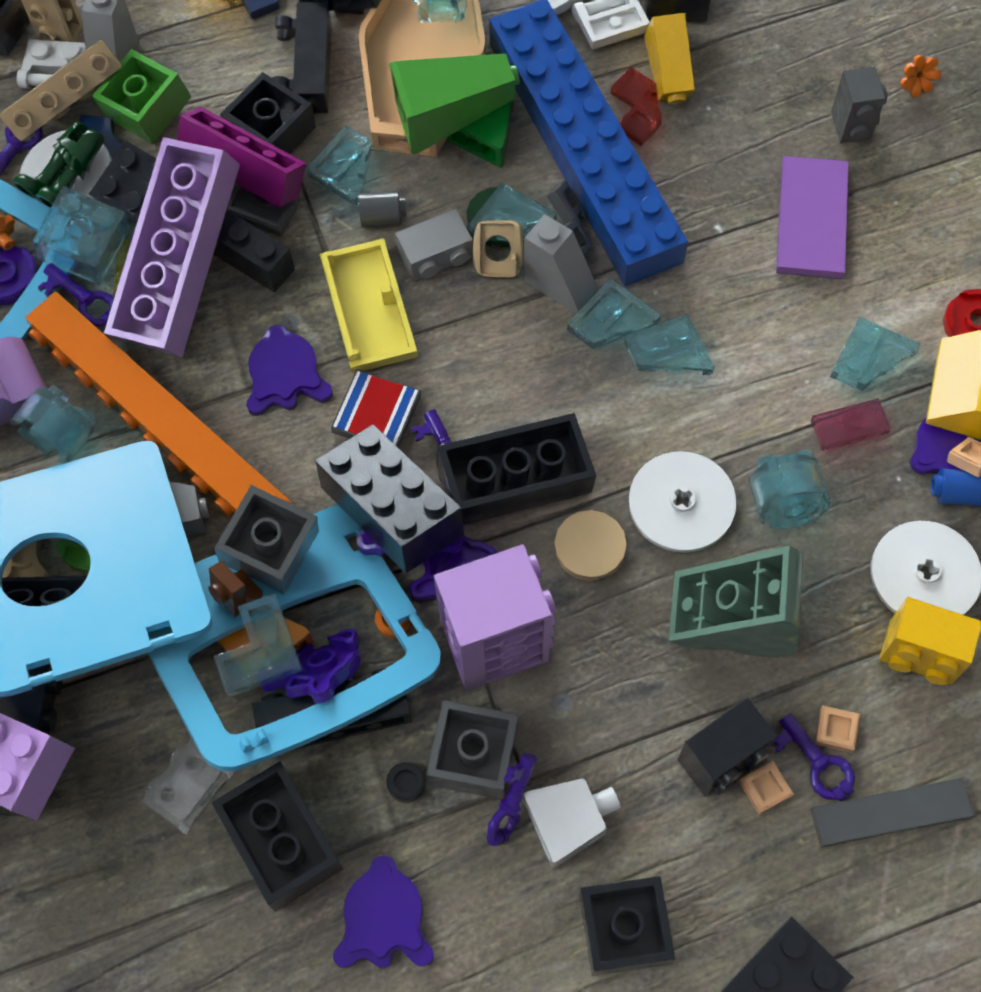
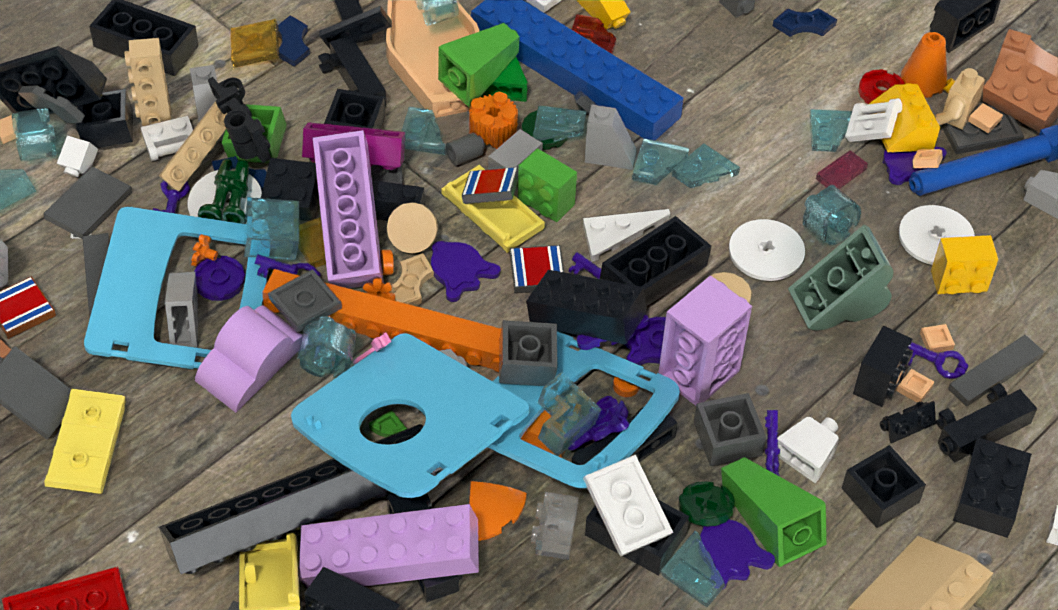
camera: 30 degrees left, 15 degrees down
reddish brown bracket [208,561,263,618] -> none
black tile [386,762,425,803] -> none
tan piece [473,220,523,277] -> none
medium lavender tile [776,156,848,279] -> none
none -> black plate [208,77,271,163]
none -> dark grey tile [268,269,342,333]
none -> bright pink piece [353,332,392,365]
none -> orange plant [363,278,395,301]
none -> orange tile [380,249,394,275]
none -> tan tile [387,203,438,253]
none -> tan tile [390,253,434,306]
none -> tile [462,167,519,204]
none -> orange brick [469,92,518,149]
none -> orange brick [469,481,527,541]
none -> bright green brick [518,148,577,222]
none -> white wing [583,209,670,262]
none -> white tile [583,455,673,557]
none -> clear light blue wing [661,531,725,607]
none -> dark green tile [678,481,735,526]
none -> bright green slope [721,457,827,567]
none -> dark blue tile [772,8,837,37]
none -> white plate [845,98,902,142]
none -> black hinge [879,401,936,443]
none -> black brick [936,383,1037,463]

